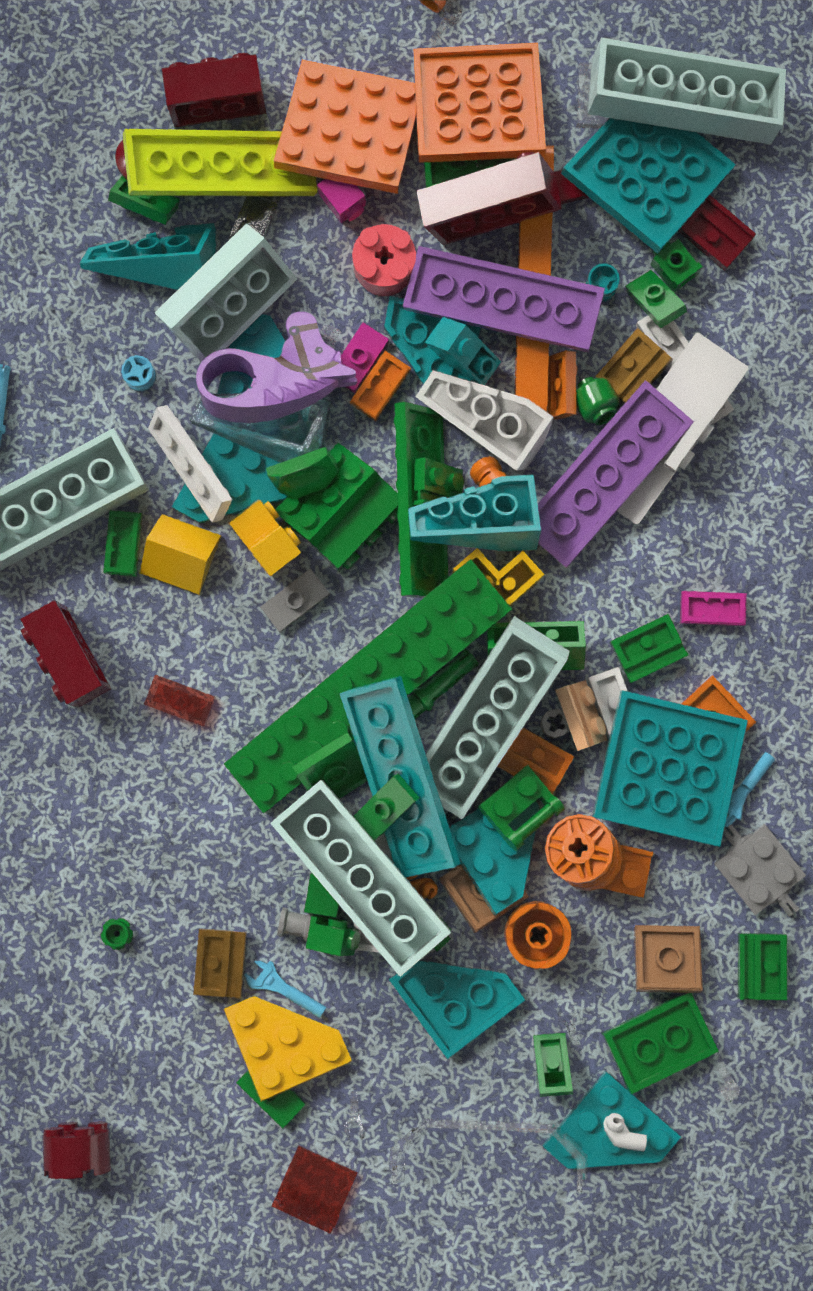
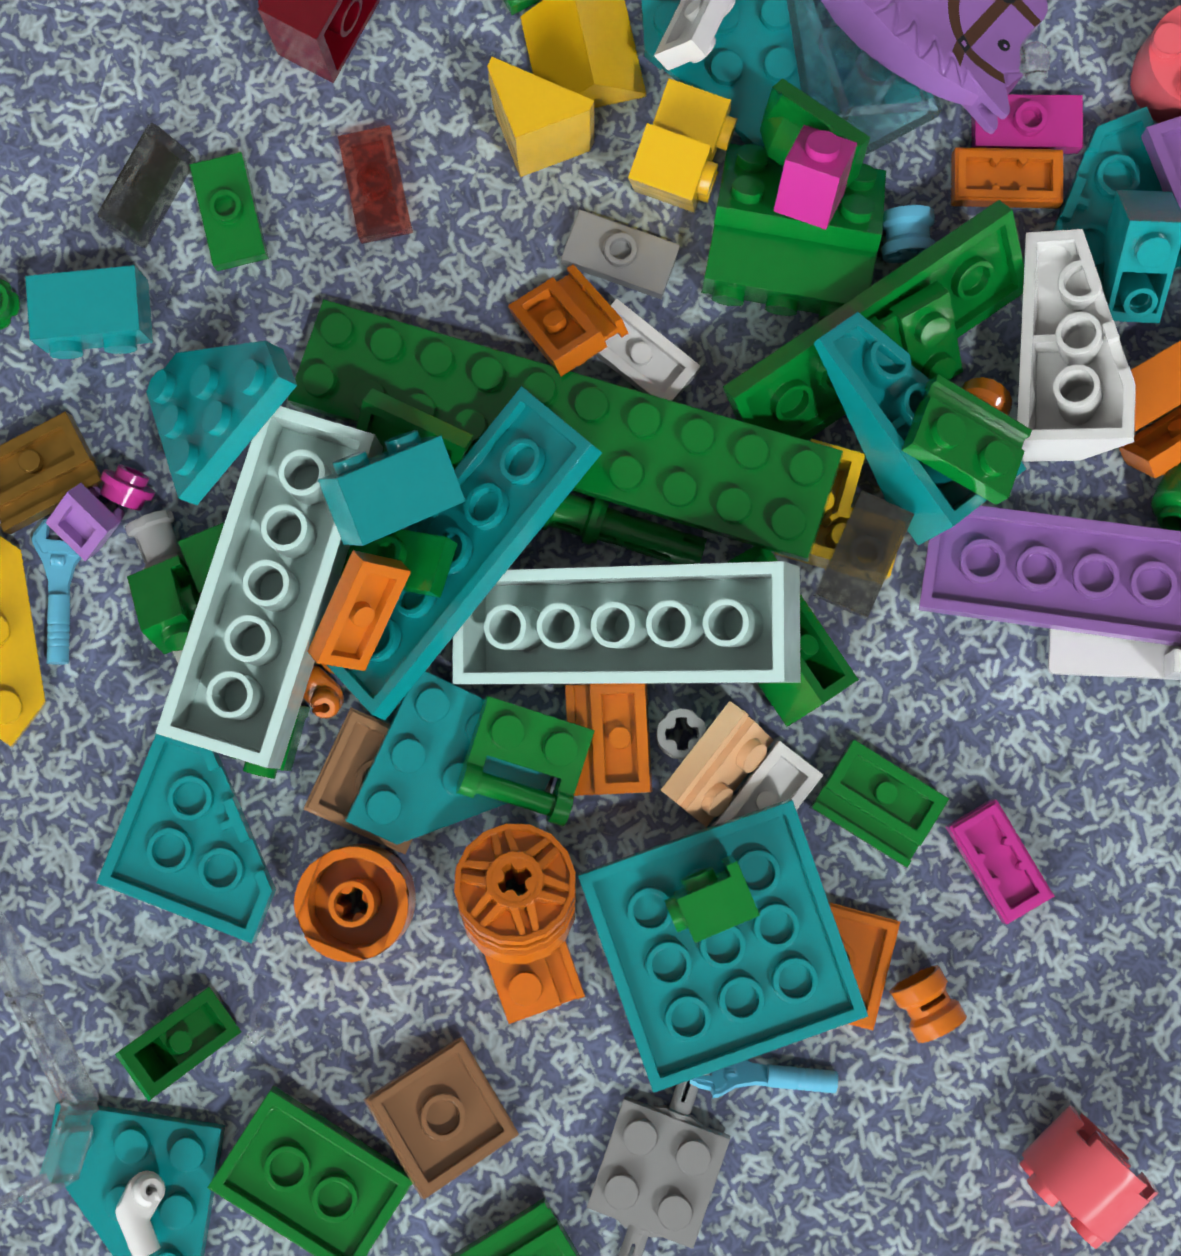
camera: 60 degrees right, 0 degrees up
none -> teal brick [25,265,153,359]
none -> medium lavender tile [45,483,125,561]
none -> clear smoke slope [97,122,196,248]
none -> dark pink plate [100,464,155,511]
none -> teal plate [146,341,297,505]
none -> green plate [189,152,269,271]
none -> orange plate [307,550,411,671]
none -> teal brick [318,430,466,546]
none -> yellow slope [487,57,594,177]
none -> orange plate [508,264,629,376]
none -> white plate [595,298,701,401]
none -> green brick [664,855,760,943]
none -> dark pink brick [774,125,857,230]
none -> clear smoke plate [813,490,914,619]
none -> medium azure wheel [882,205,936,263]
none -> orange wheel [889,965,967,1043]
none -> green plate [902,374,1032,505]

